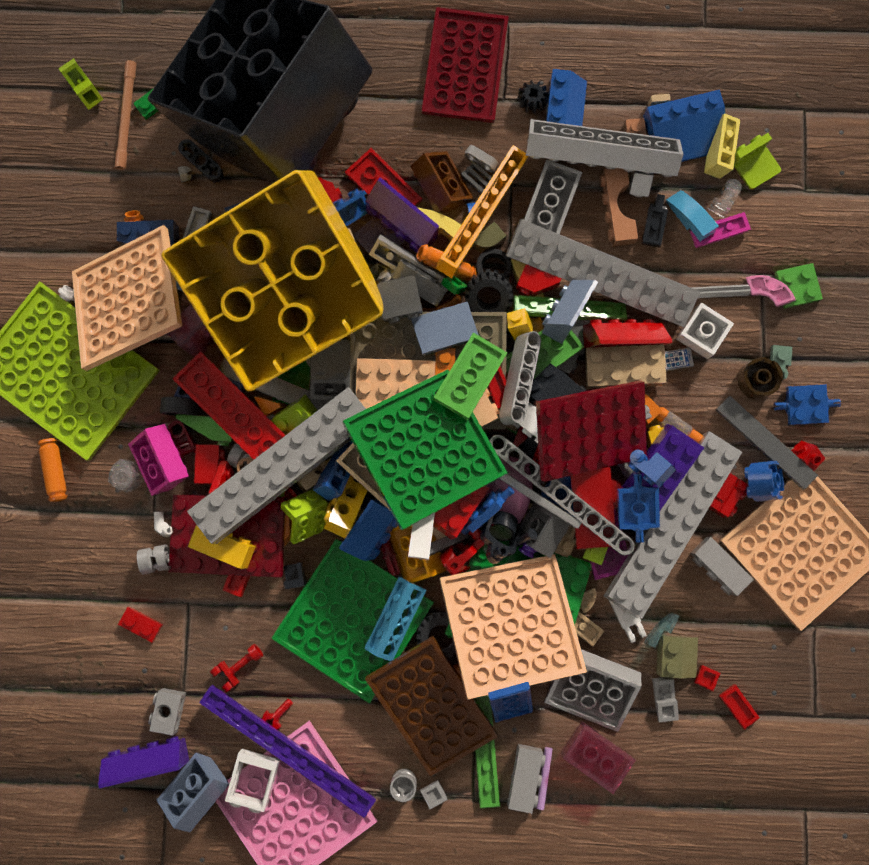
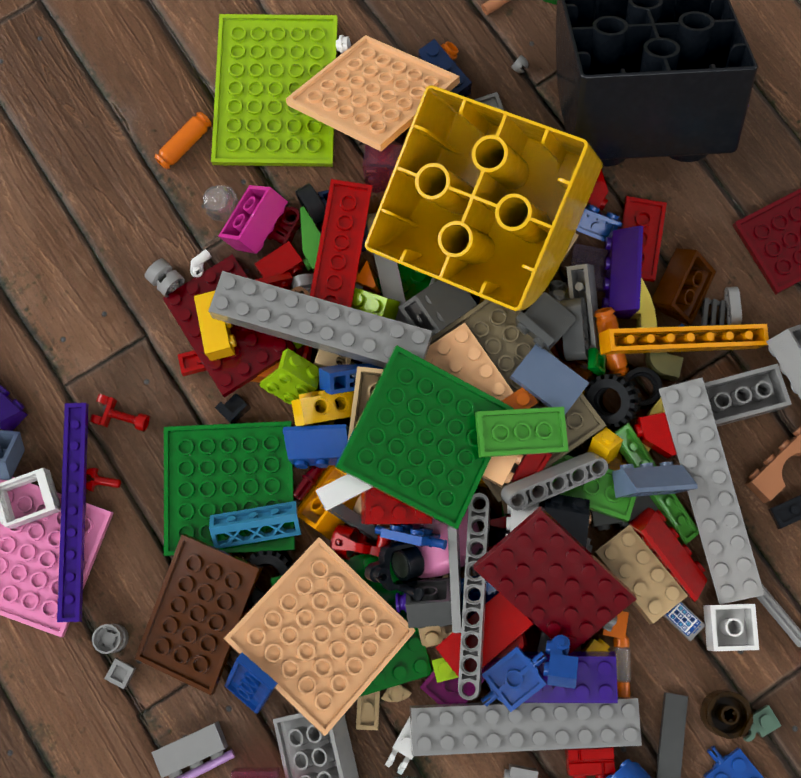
camera: 55 degrees right, 5 degrees down
red plate [118,607,163,643] -> none
light grey brick [148,688,186,736] -> none
black beam [178,139,224,183] -> none
bright green tile [474,695,500,808] -> none

